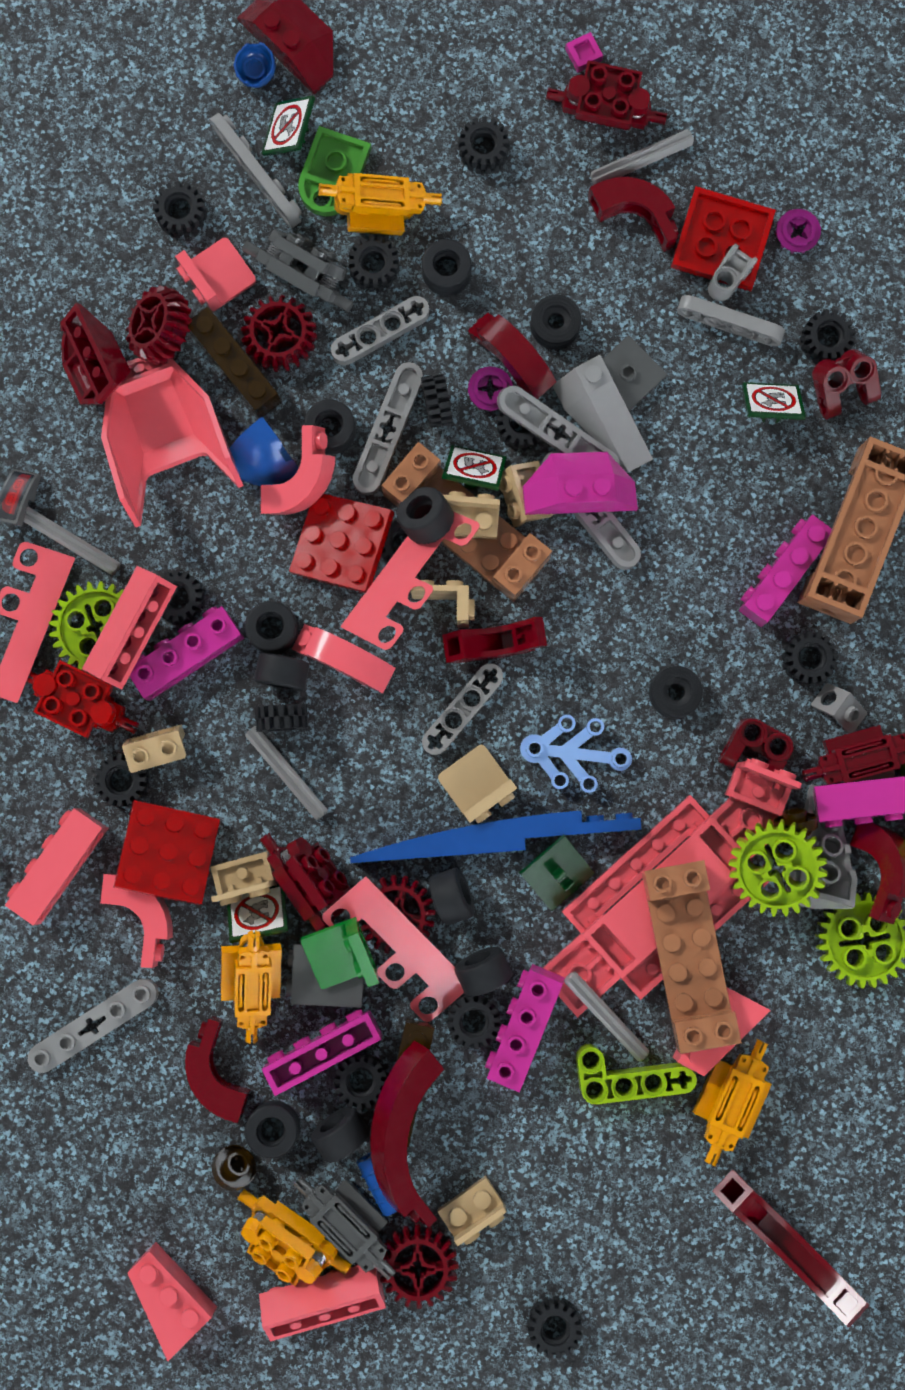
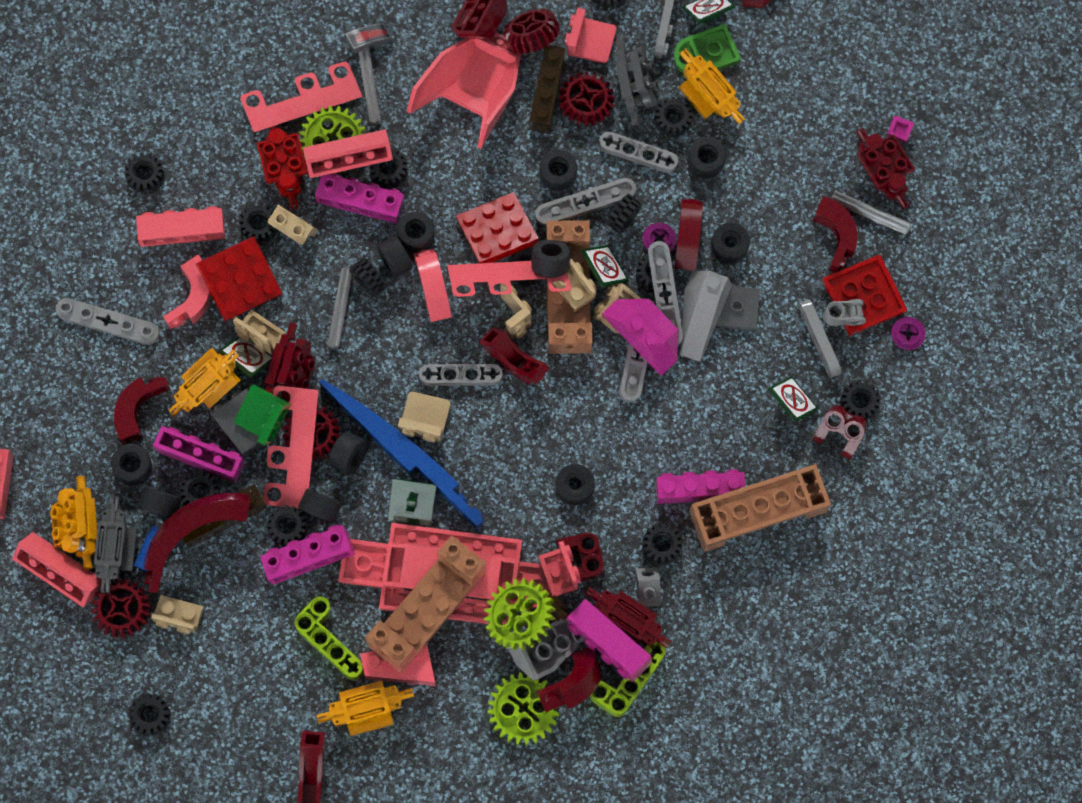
camera: 45 degrees right, 10 degrees down
dark brown plate [212,1145,256,1191] -> none
blue brick [229,417,299,486] -> none
coral arch [261,425,335,515] -> none
black tyre [459,117,509,174] -> none
light blue plant [520,715,632,793] -> none
light grey axle [564,971,649,1062] -> none

